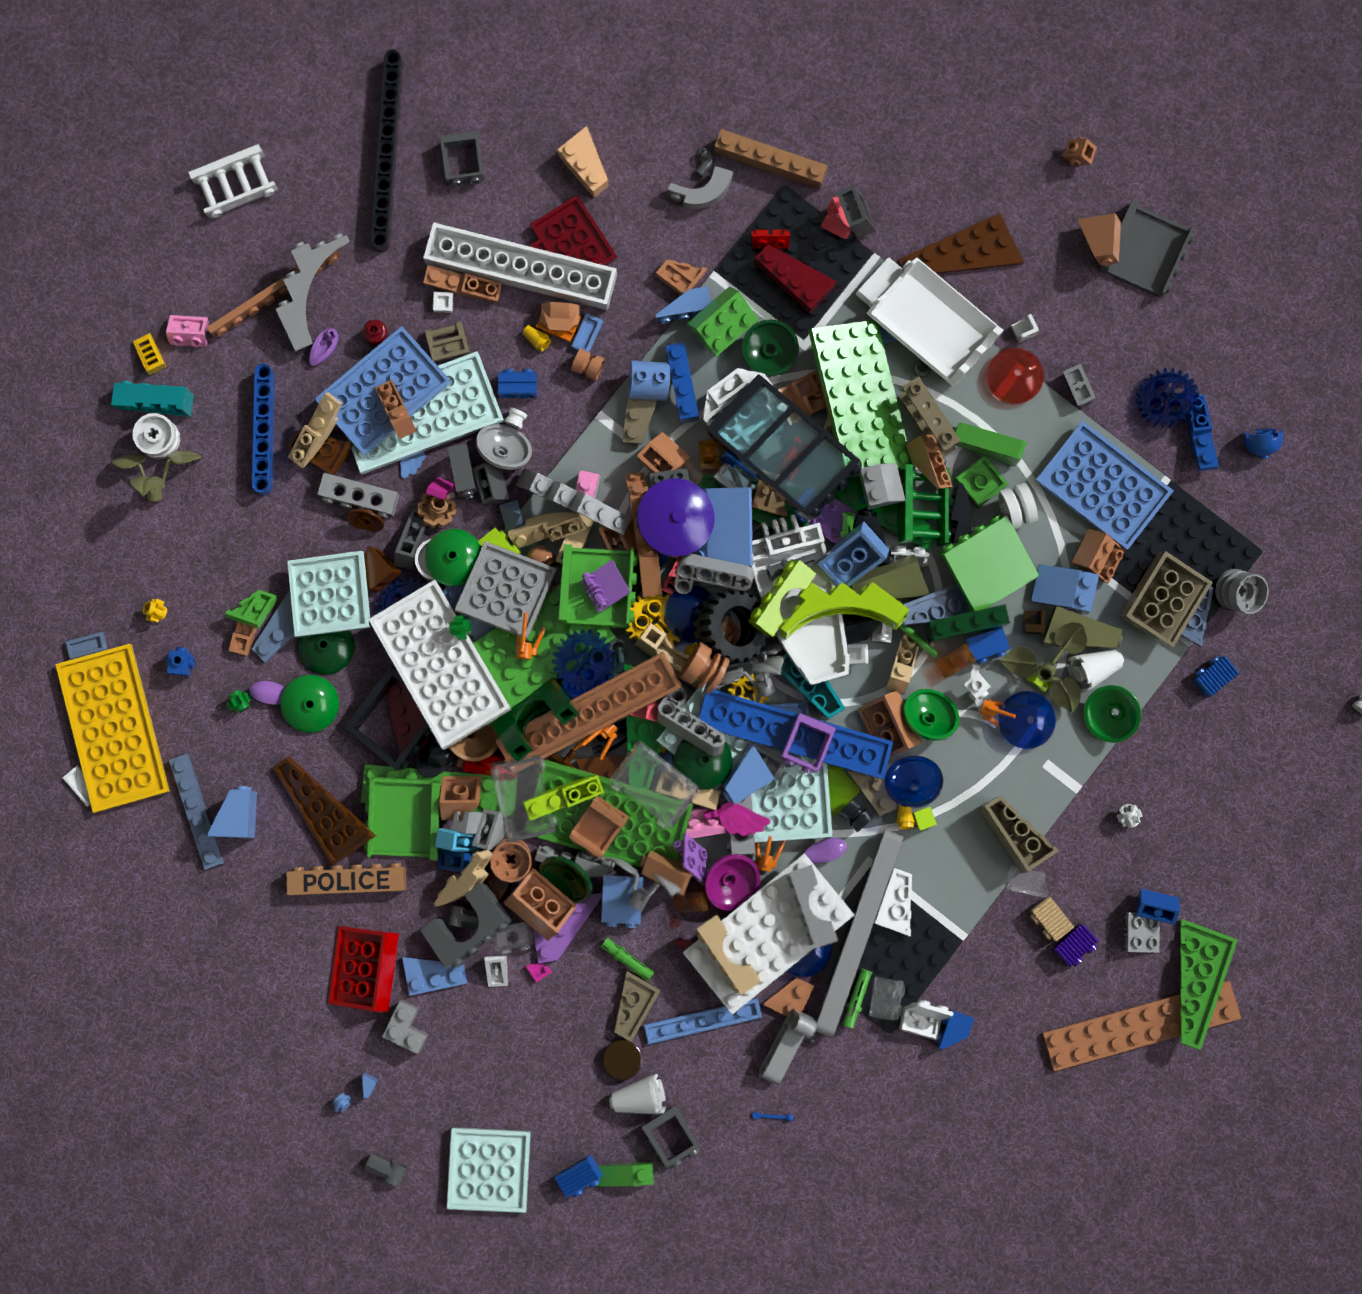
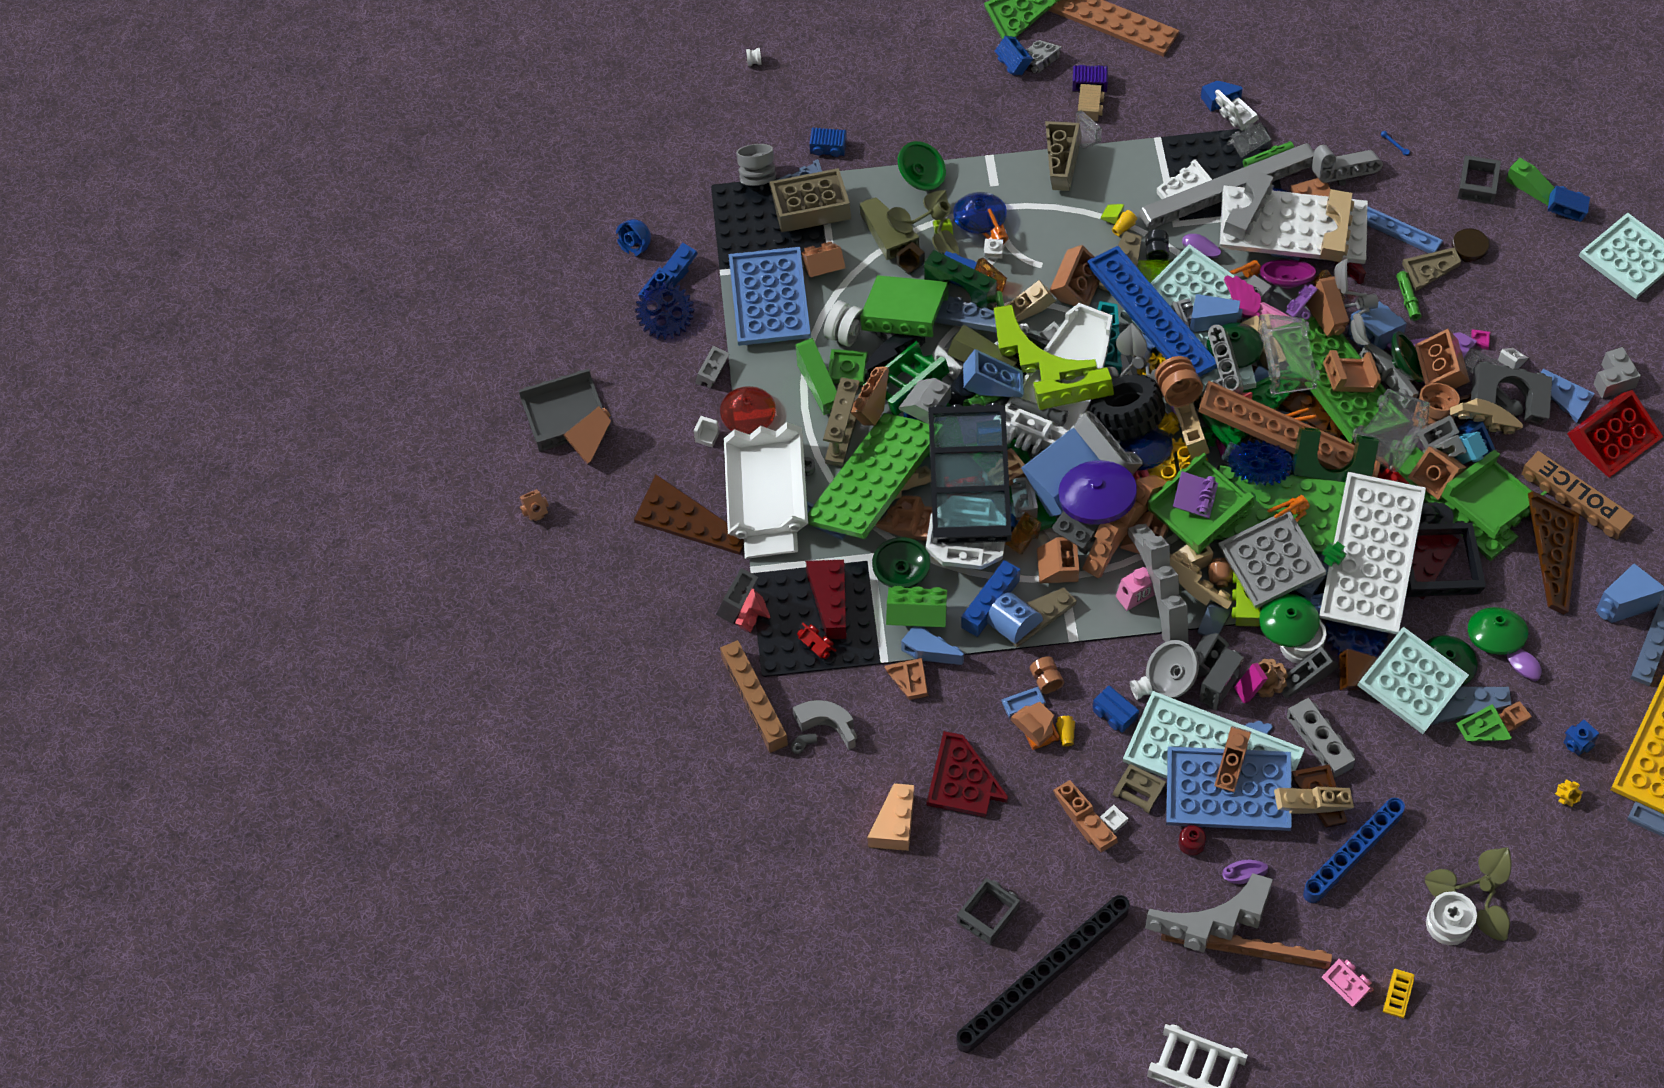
camera: 130 degrees left, 25 degrees down
teal wedge [111,381,194,417] -> none
green gear [226,690,252,714] -> none
reddish brown dish [347,509,384,532] -> none
white brick [424,222,617,310] -> none
lime slope [523,775,604,821] -> none
white cone [609,1074,666,1114] -> none
medium lavender window [779,713,836,774] -> none
clear blue dish [885,756,943,808] -> none
green dish [903,689,960,741] -> none
medium blue slope [1031,564,1099,615] -> none
white cone [1068,650,1124,693] -> none
white gear [1117,804,1142,828] -> none

